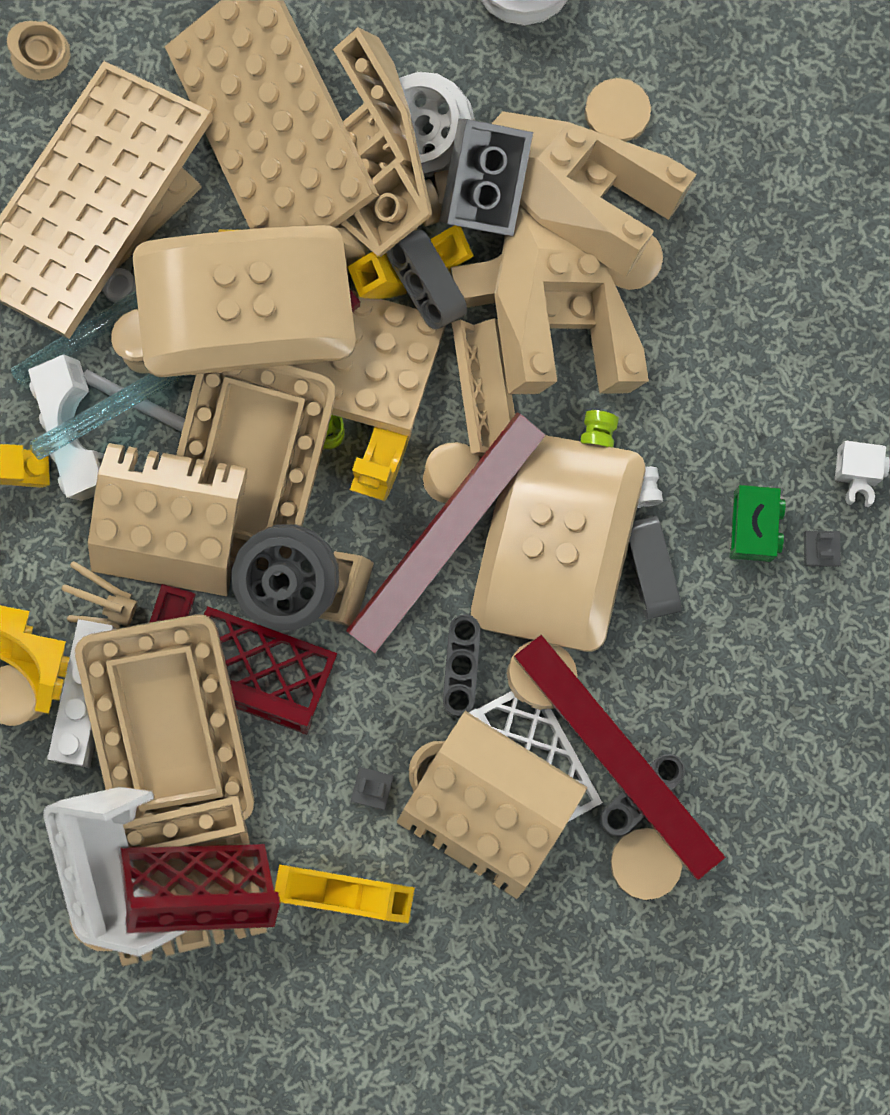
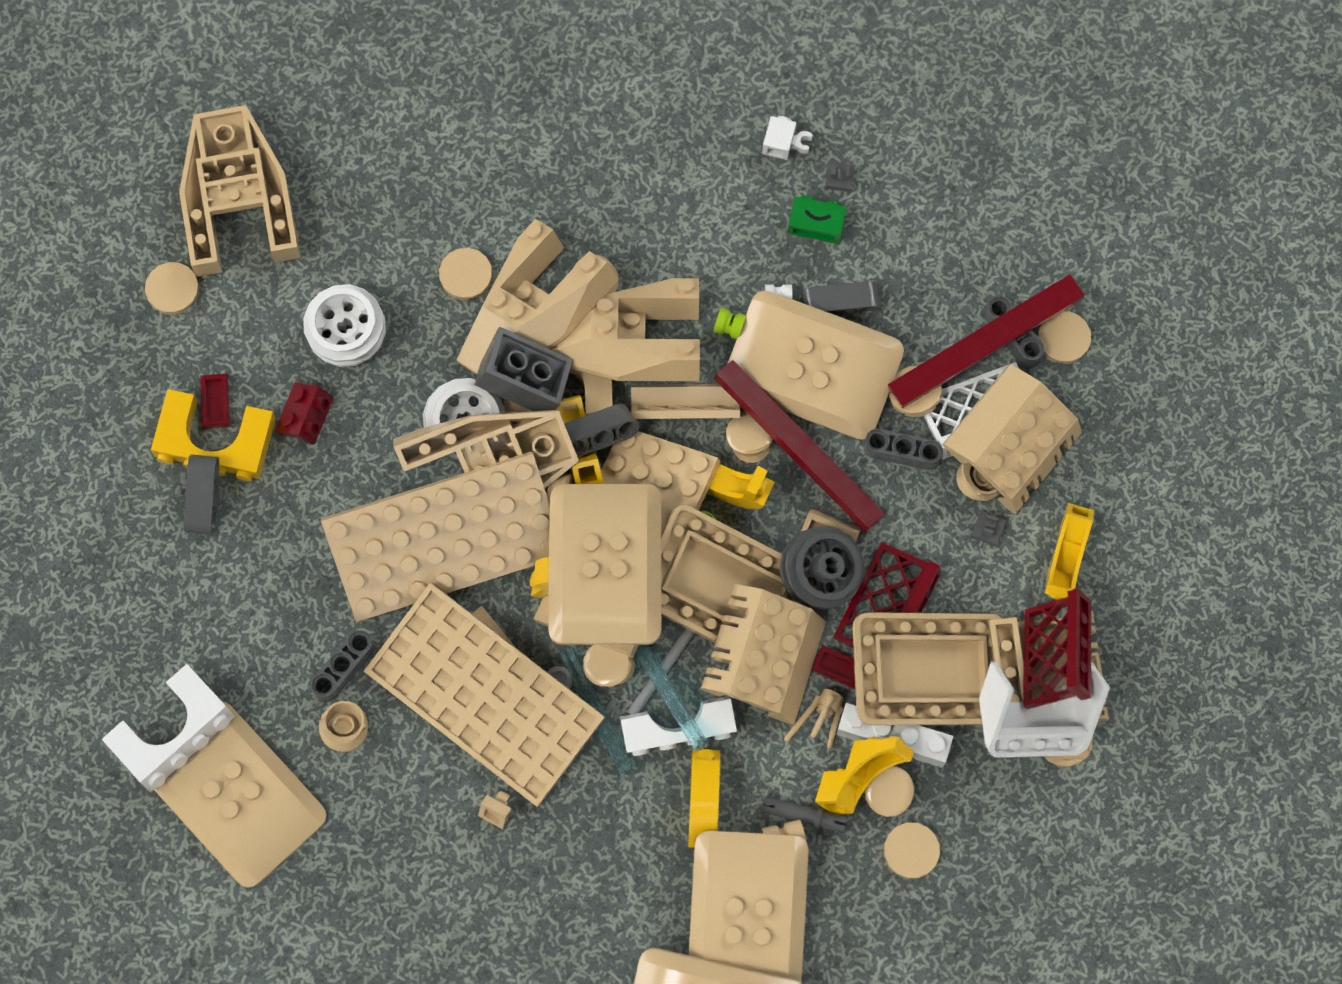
camera: 80 degrees left, 5 degrees down
none -> dark grey beam [311,630,374,702]

